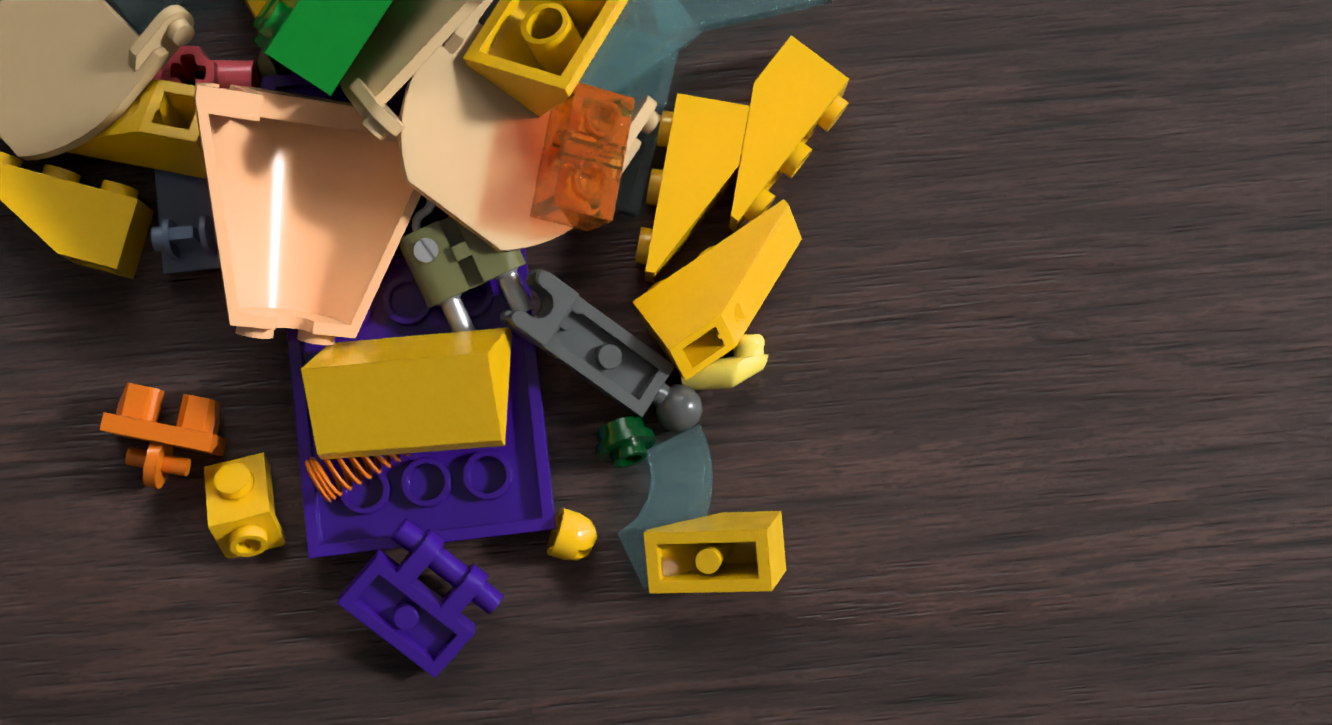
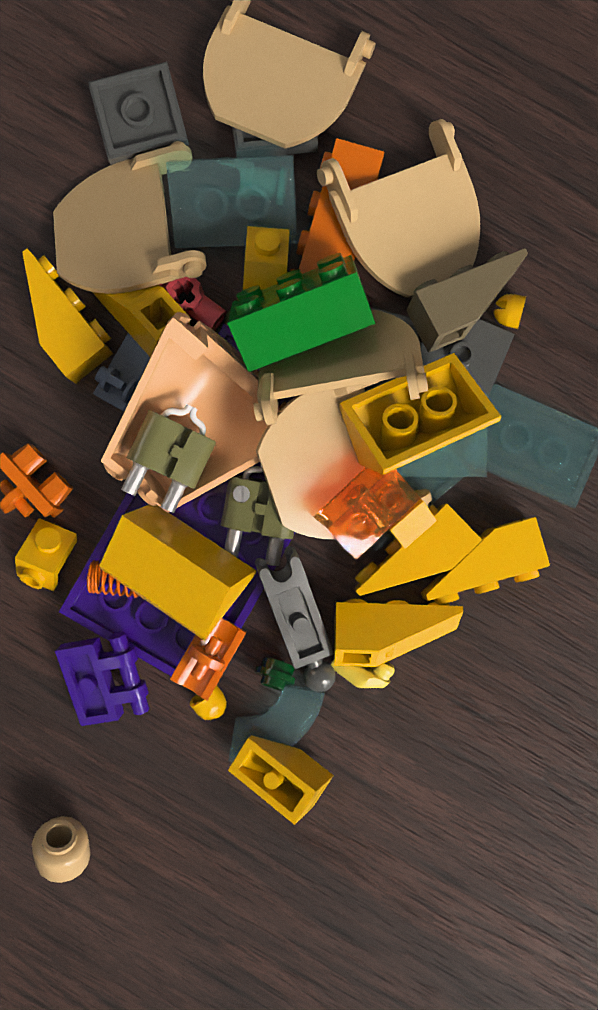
camera: 40 degrees right, 5 degrees up
none -> olive piece [121,404,216,513]
none -> orange hips [170,617,247,701]
none -> yellow tile [382,492,437,549]

